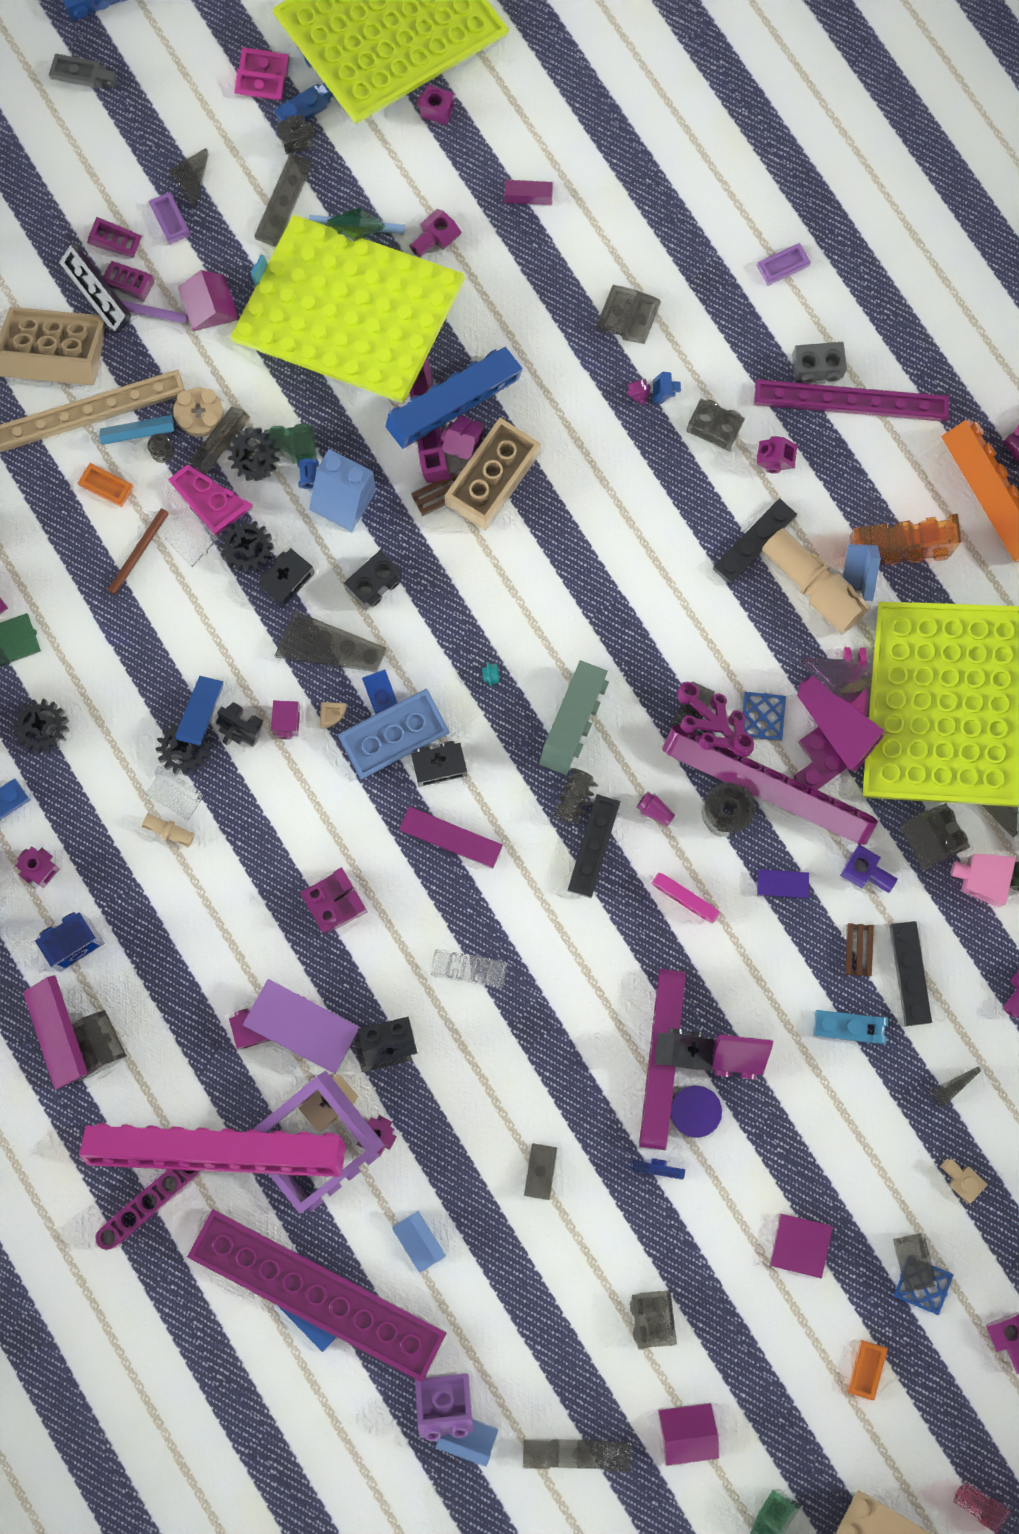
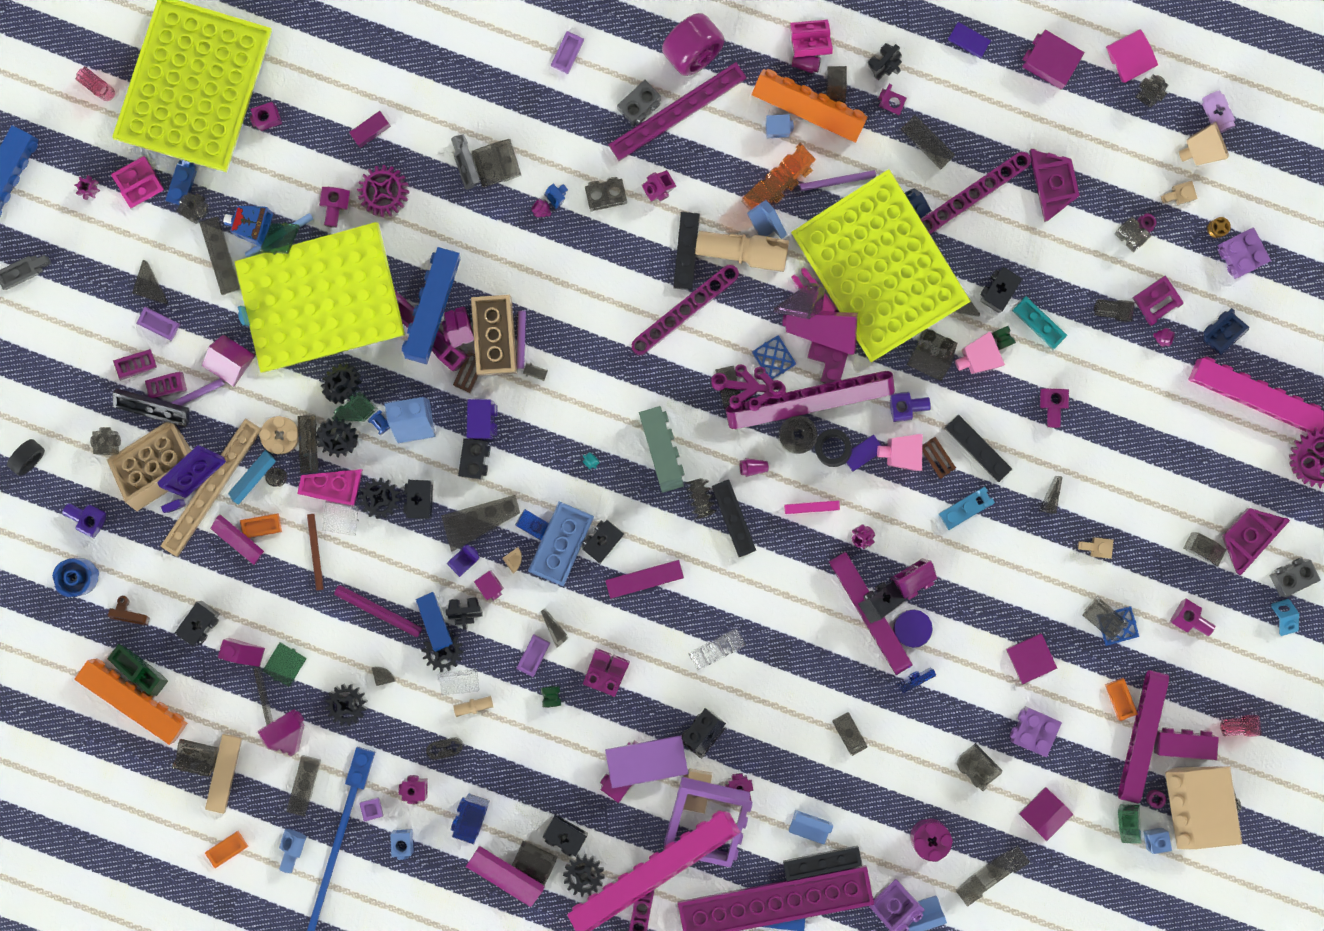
camera: 30 degrees left, 10 degrees up
none -> magenta gear [74,175,101,200]
none -> clear smoke brick [90,427,121,456]
none -> dark purple tile [157,445,226,498]
none -> dark purple tile [161,499,186,513]
none -> magenta tile [210,515,264,565]
none -> blue torso [224,206,273,247]
none -> black gear [321,363,362,404]
none -> magenta axle [334,585,422,637]
none -> magenta gear [357,165,410,217]
none -> clear smoke tile [372,666,396,686]
none -> clear smoke beam [426,737,463,760]
none -> dark purple bracket [447,544,480,577]
none -> dark grey hinge [451,134,480,190]
none -> dark purple brick [467,399,498,440]
none -> medium lavender tile [516,634,551,677]
none -> medium lavender bar [517,311,526,369]
none -> clear smoke pin [523,362,548,381]
none -> clear smoke slope [541,608,569,648]
none -> dark green wheel [541,686,561,708]
none -> black brick [542,814,588,857]
none -> black gear [563,854,605,897]
none -> magenta beam [632,265,739,356]
none -> magenta wheel [662,13,725,76]
none -> medium blue brick [765,114,794,139]
none -> black plate [783,845,862,881]
none -> medium lavender bar [800,170,876,191]
none -> black tyre [815,429,852,467]
none -> magenta gear [851,524,876,549]
none -> bright pink torso [877,434,923,471]
none -> magenta brick [910,819,953,862]
none -> medium lavender plate [1010,706,1062,758]
none -> magenta beam [1118,670,1169,804]
none -> magenta bush [1146,790,1166,809]
none -> magenta brick [1154,727,1219,760]

